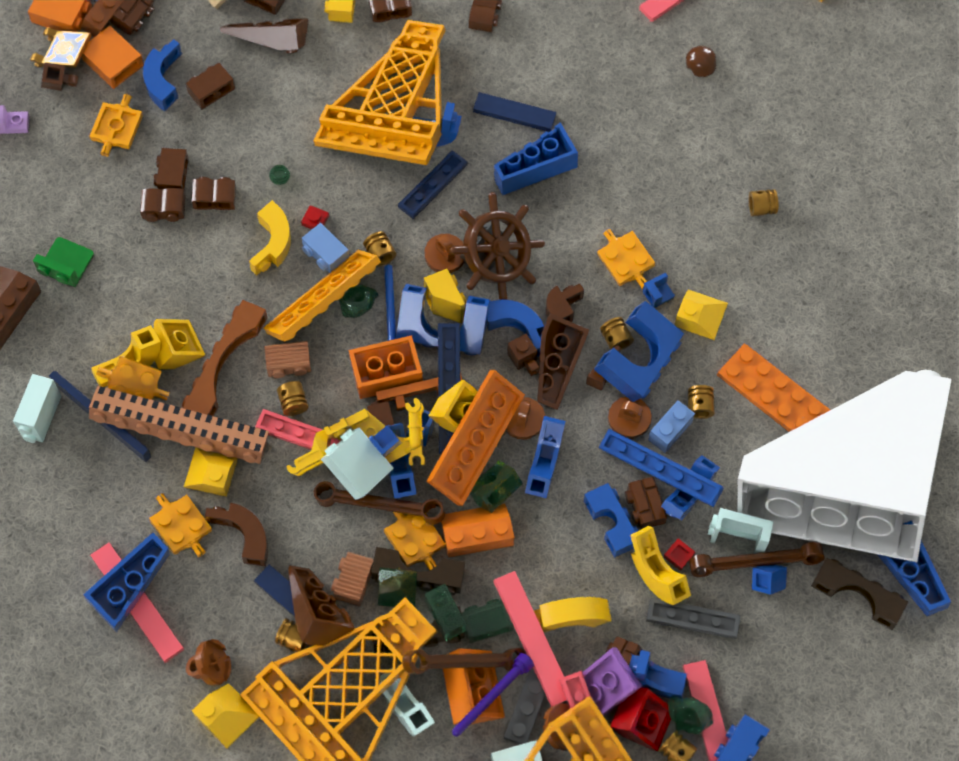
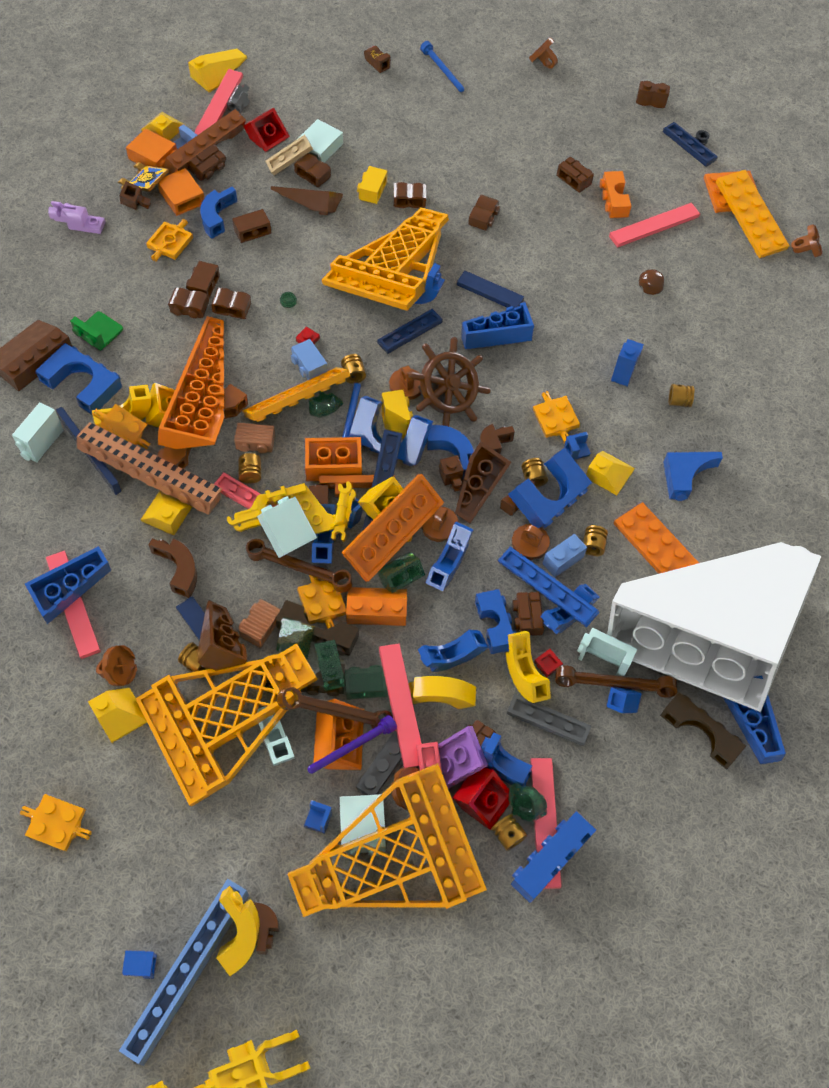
camera: 10 degrees right, 5 degrees down
light orange plate [149,493,212,557] -> none
yellow arch [249,200,291,275] -> none
blue panel [368,425,402,457] -> none
none -> blue arch [36,343,122,415]
none -> orange wedge [158,316,224,449]
none -> blue arch [418,630,489,672]
none -> blue arch [611,339,644,386]
none -> blue arch [663,452,723,501]

